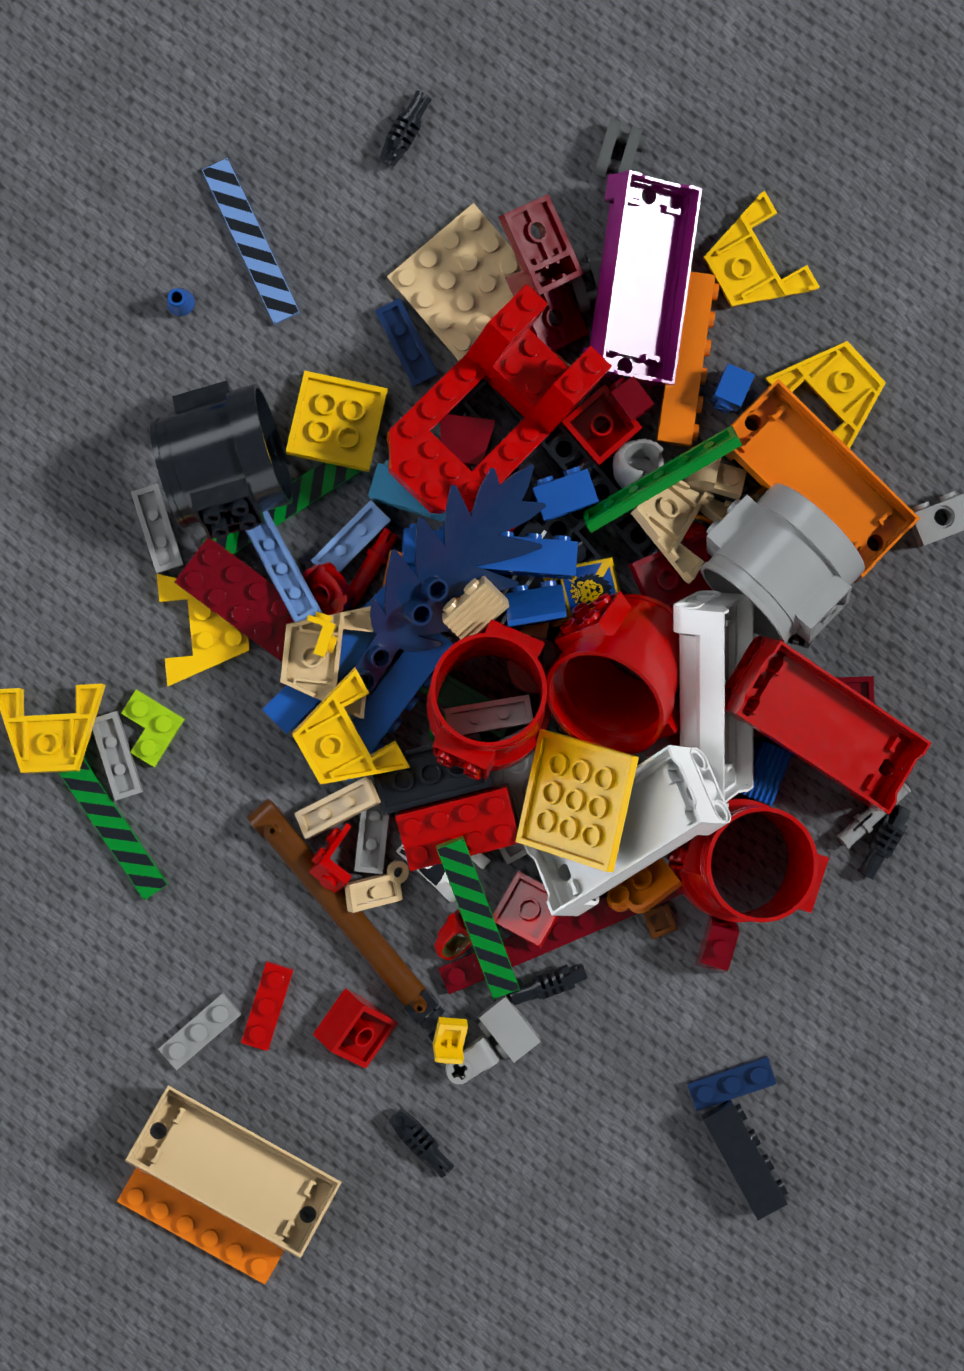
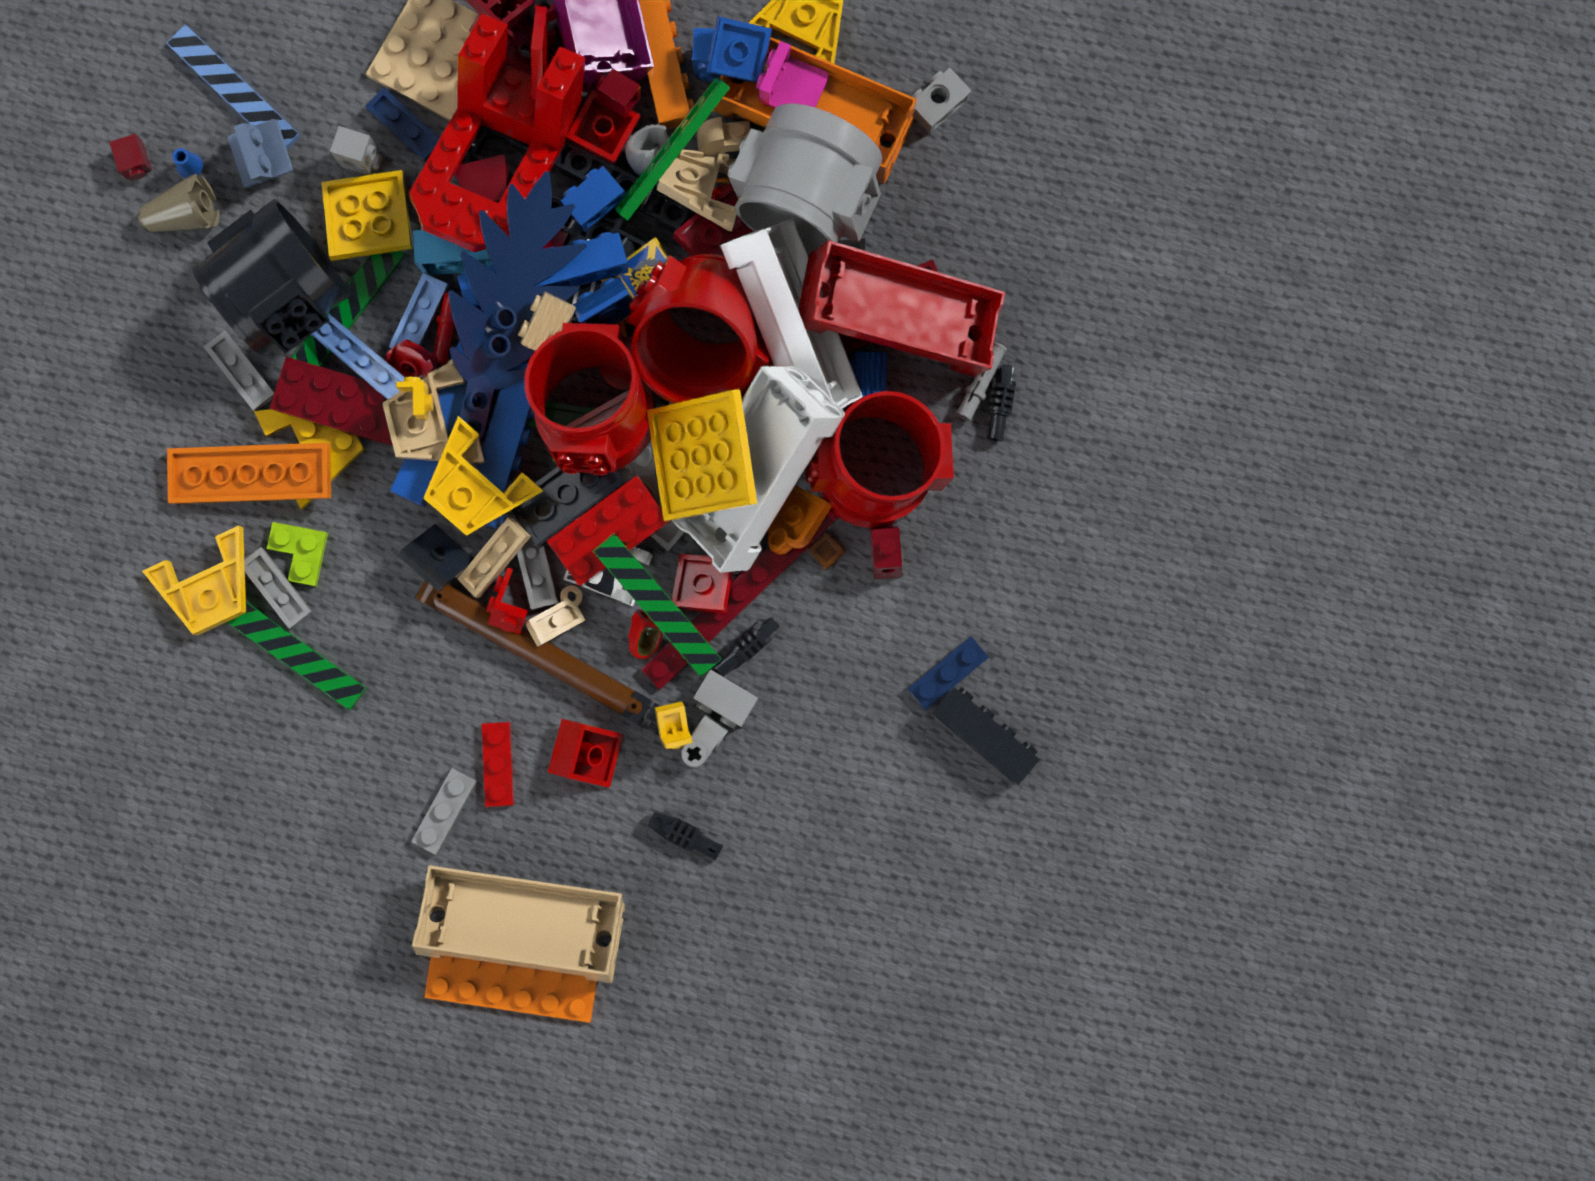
camera: 15 degrees left, 5 degrees down
none -> dark red brick [109,133,152,180]
none -> dark tan cone [138,174,220,232]
none -> orange plate [167,443,332,504]
none -> sand blue bracket [228,119,293,188]
none -> light grey brick [330,126,382,175]
none -> black plate [398,524,474,592]
none -> red tile [531,4,557,99]
none -> blue plate [706,16,772,83]
none -> dark pink bracket [756,41,829,109]

